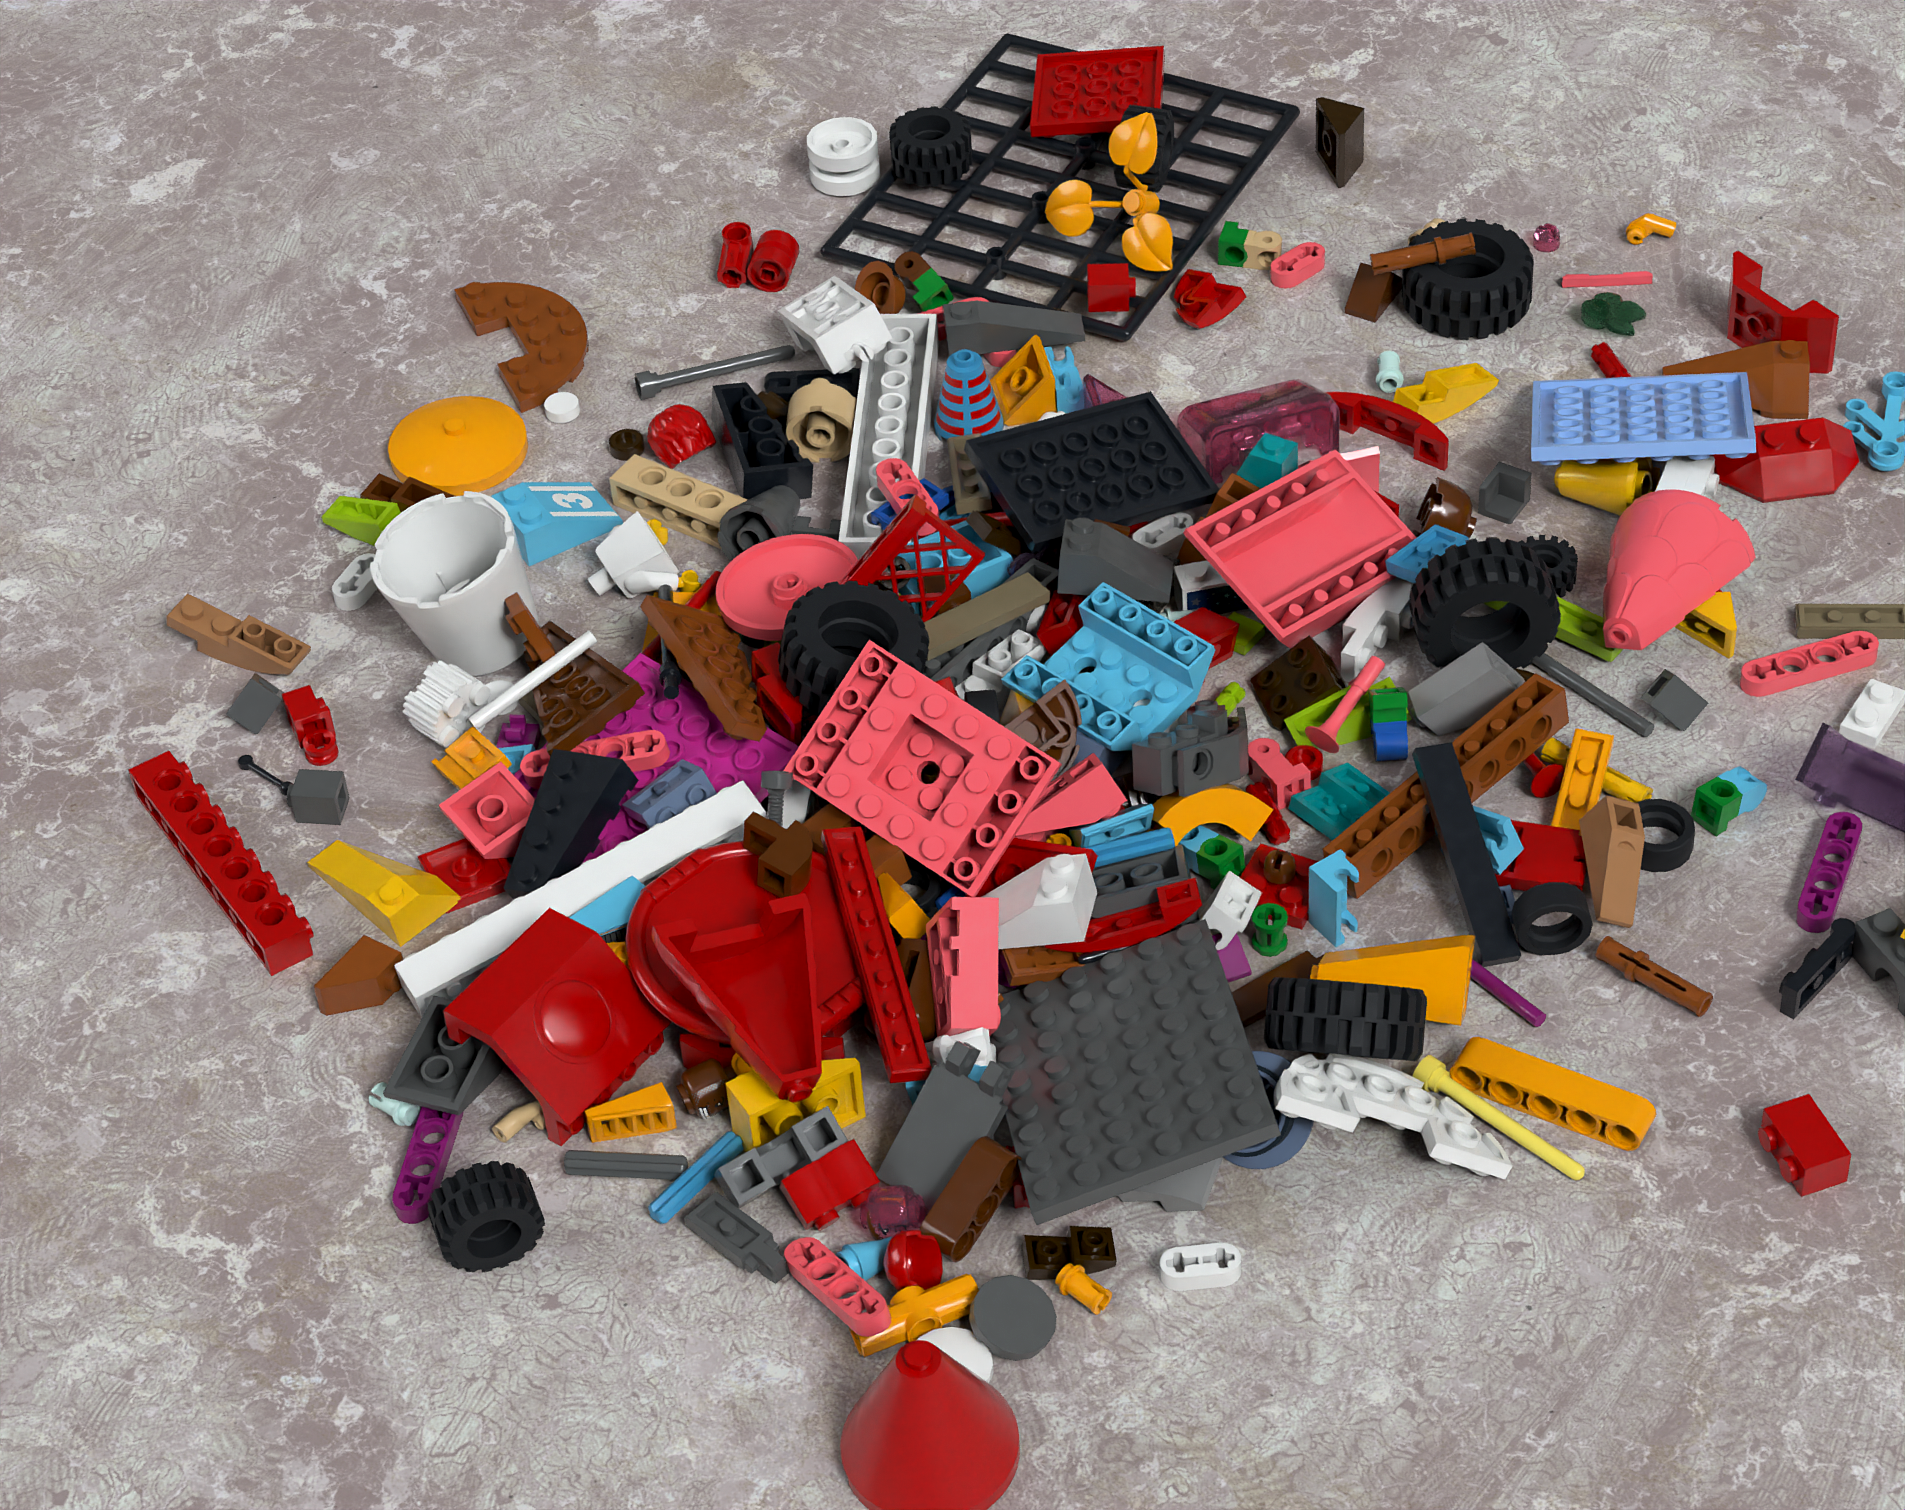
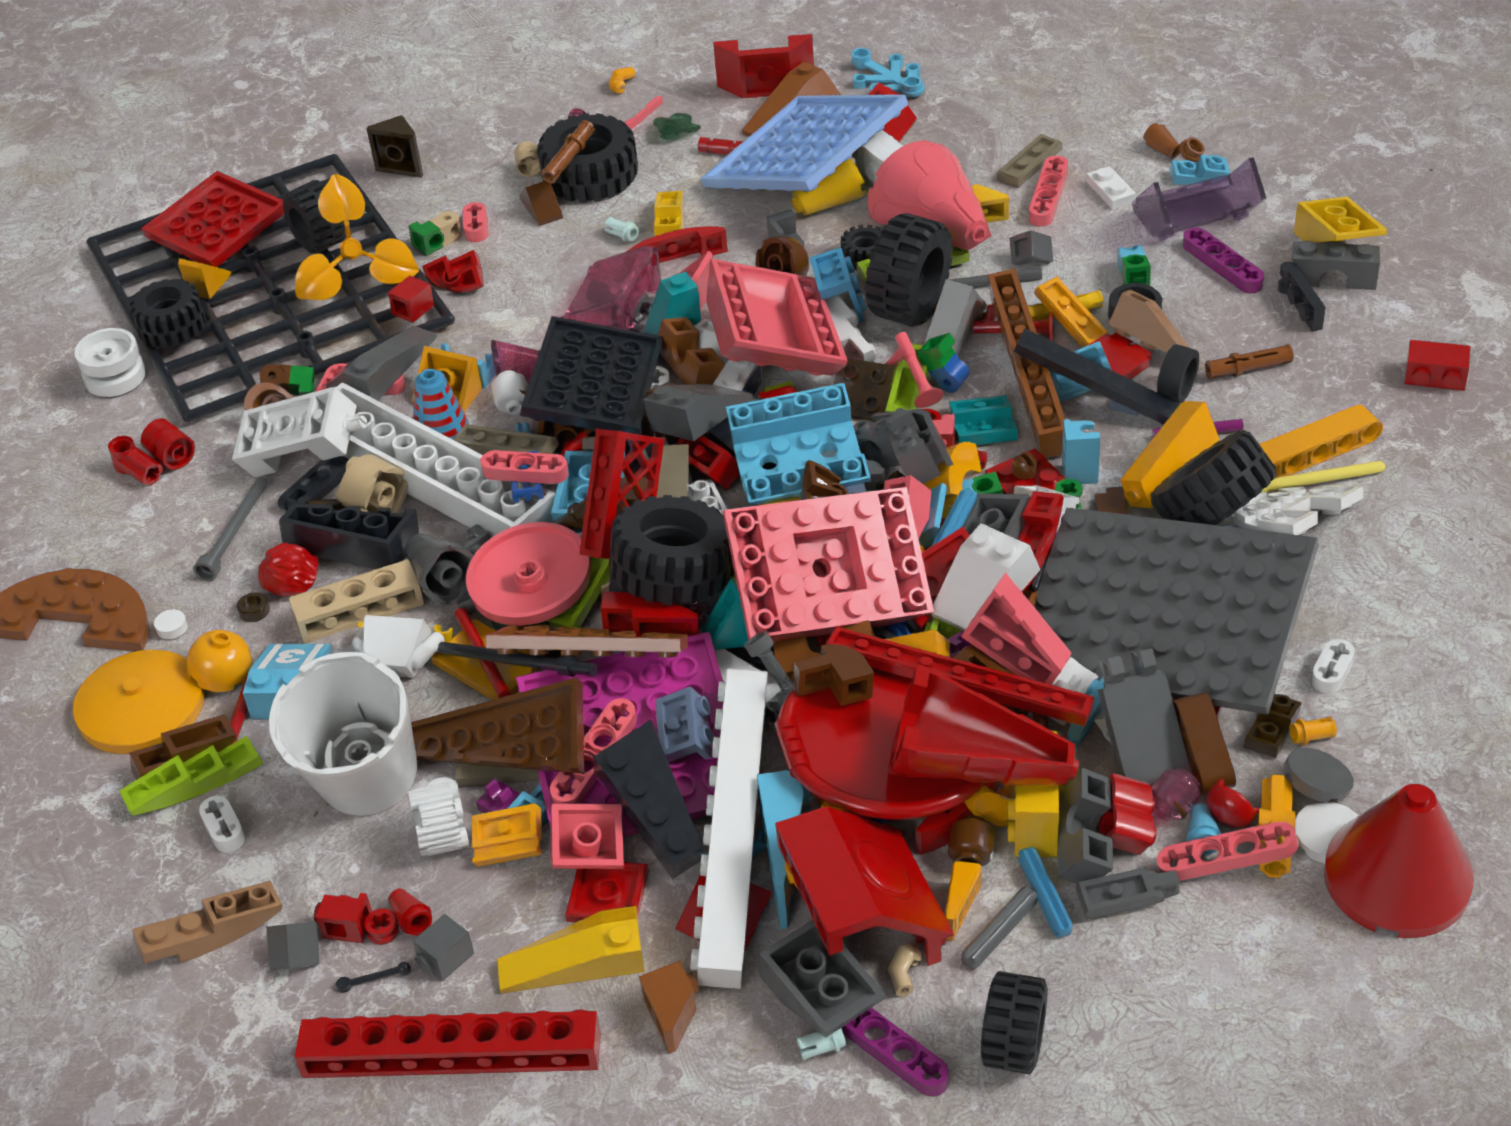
camera: 55 degrees left, 0 degrees up
white bar [468,630,597,730] -> none
dark orange plate [505,592,557,663] -> none
none -> light orange slope [178,258,231,299]
none -> light orange cylinder [187,630,252,692]
none -> red cone [388,888,432,936]

